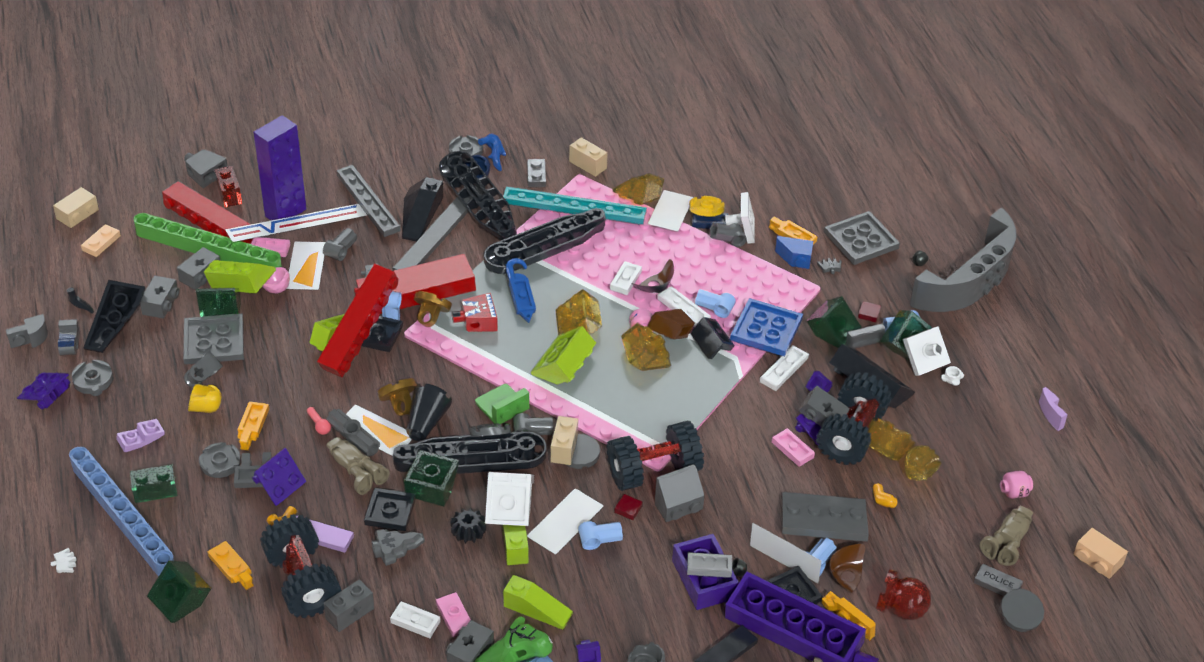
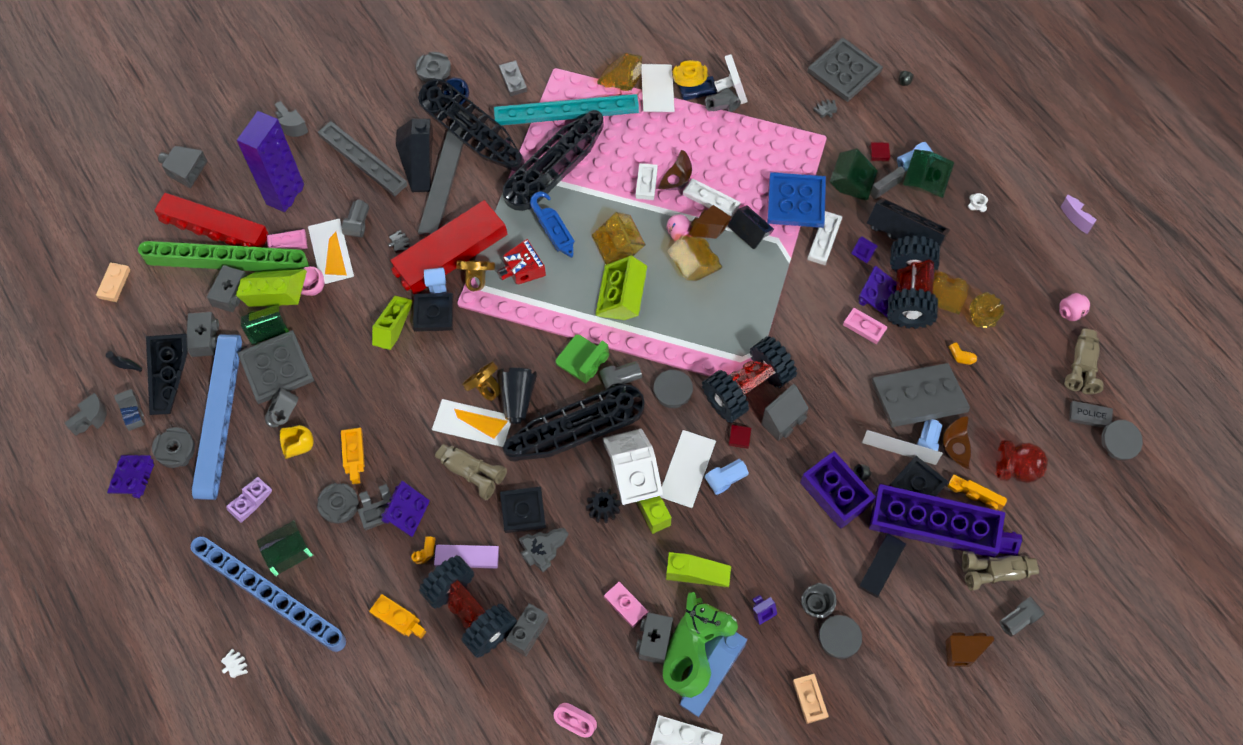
camera: 15 degrees left, 20 degrees up
tan brick [53,187,99,228] -> none
clear green slope [147,560,212,623] -> none
clear red brick [214,166,242,208] -> none
white sticker [226,204,367,242] -> none
coral bar [307,407,331,435] -> none
red brick [317,263,399,378] -> none
dark grey piece [326,409,380,456] -> none
white plate [390,601,440,638] -> none
clear green slope [404,450,459,507] -> none
dark grey tile [470,423,511,436] -> none
blue piece [478,134,506,171] -> none
tan brick [551,416,578,465] -> none
tan brick [569,137,607,177] -> none
light grey plate [687,553,732,577] -> none
light blue piece [695,289,736,318] -> none
light orange hinge [769,216,818,245] -> none
blue slope [775,236,813,269] -> none
dark grey brick [799,386,850,427] -> none
white tile [903,327,951,376] -> none
dark grey slope [910,208,1016,312] -> none
light nougat brick [1073,528,1128,579] -> none
none -> medium blue beam [192,334,242,500]
none -> dark grey brick [275,101,308,137]

